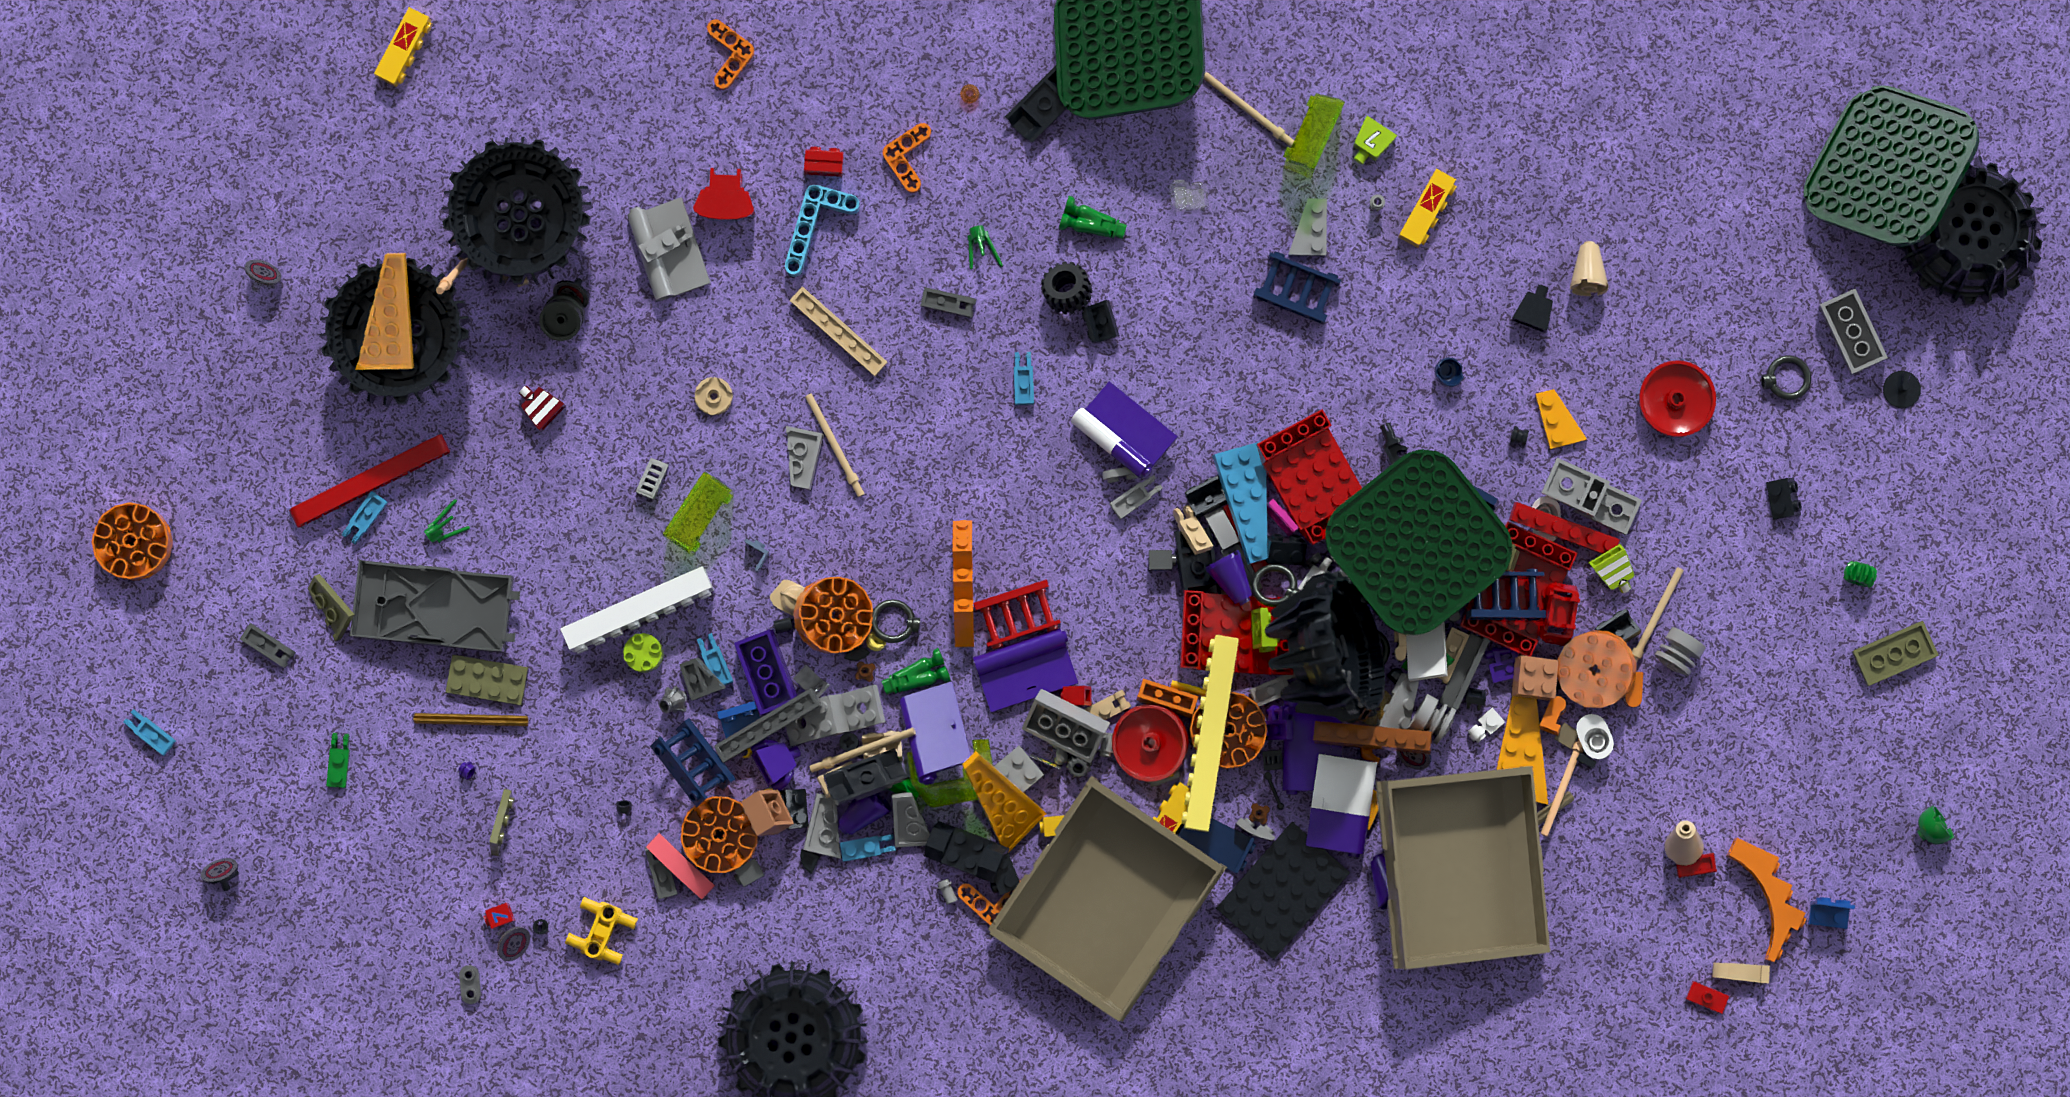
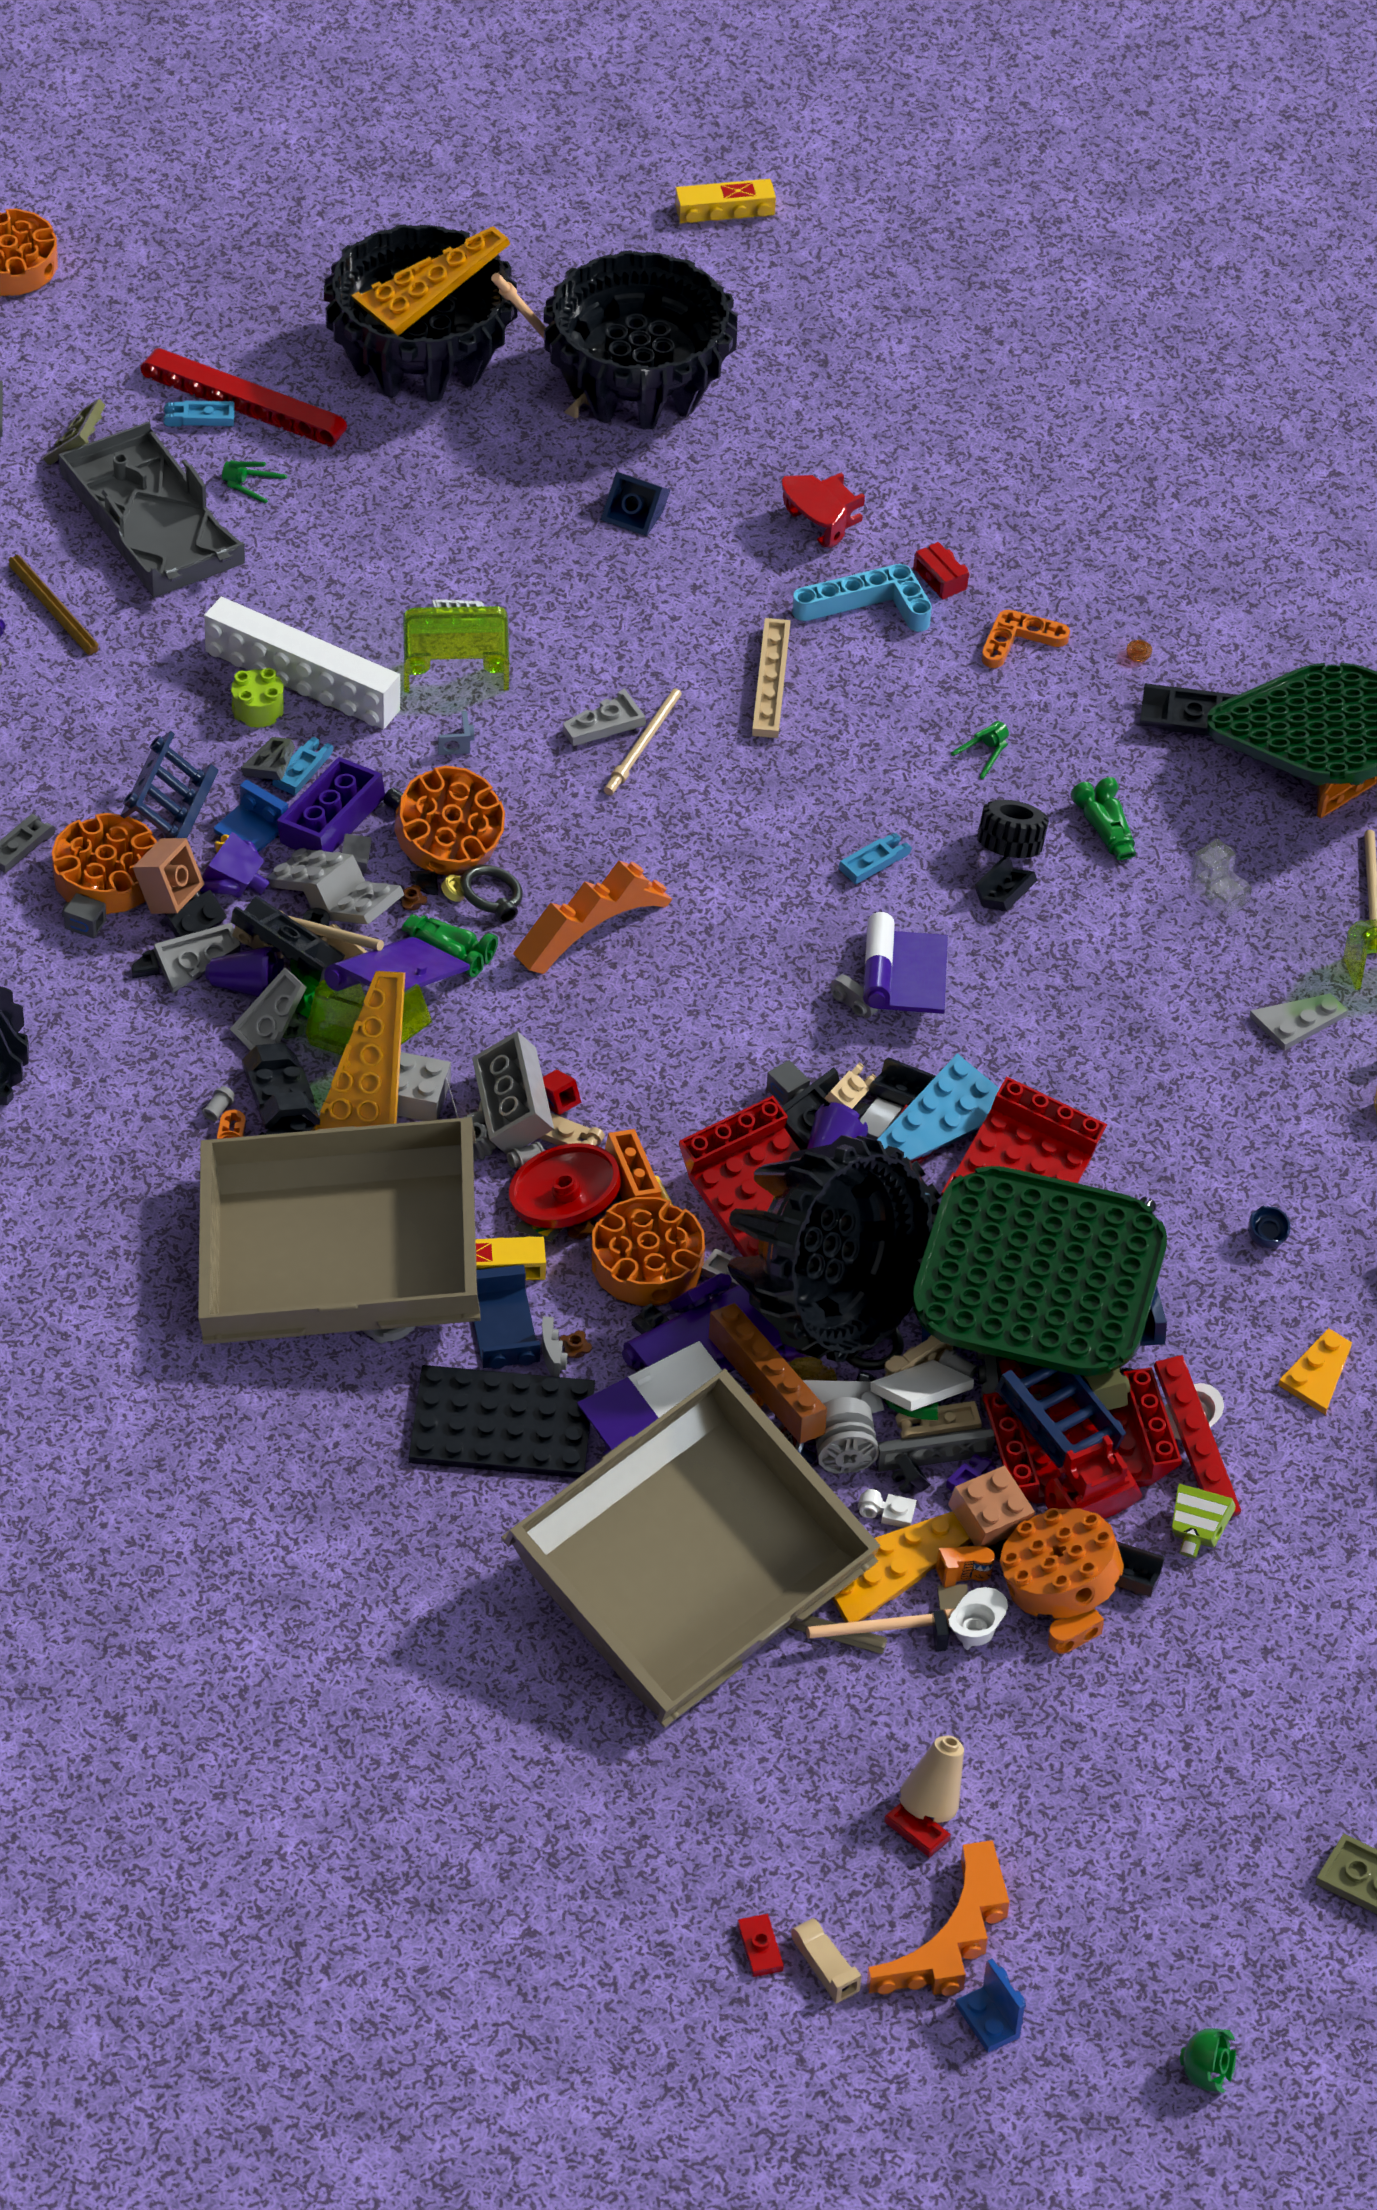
camera: 50 degrees right, 35 degrees down
shield [244,259,282,292] -> none
olive plate [445,654,529,706] -> none
torso [519,385,566,432] -> none
pearl dark grey wheel [539,293,585,341] -> none
shield [553,278,590,309] -> none
black hinge [616,800,632,816] -> none
light grey door [627,197,711,301] -> none
light grey hinge [637,223,692,264] -> none
coral slope [646,833,715,899] -> none
flat silver rock [659,686,687,713] -> none
tan plate [695,377,733,416] -> none
orange beam [707,19,754,90] -> none
dark grey plate [714,688,821,763] -> none
dark azure hinge [840,834,896,862] -> none
dark grey plate [920,287,977,318] -> none
dark purple door [973,628,1079,713] -> none
red fence [974,579,1061,650] -> none
light grey hinge [1109,475,1163,520] -> none
light yellow brick [1181,635,1239,832] -> none
dark blue fence [1253,251,1341,325] -> none
black hinge [1264,772,1284,810] -> none
dark pink plate [1267,499,1299,537] -> none
black wheel [1509,426,1529,448] -> none
light grey bracket [1541,458,1642,535] -> none
tan bar [1632,567,1684,663] -> none
light grey wheel [1654,627,1706,676] -> none
none -> dark blue slope [600,472,670,536]

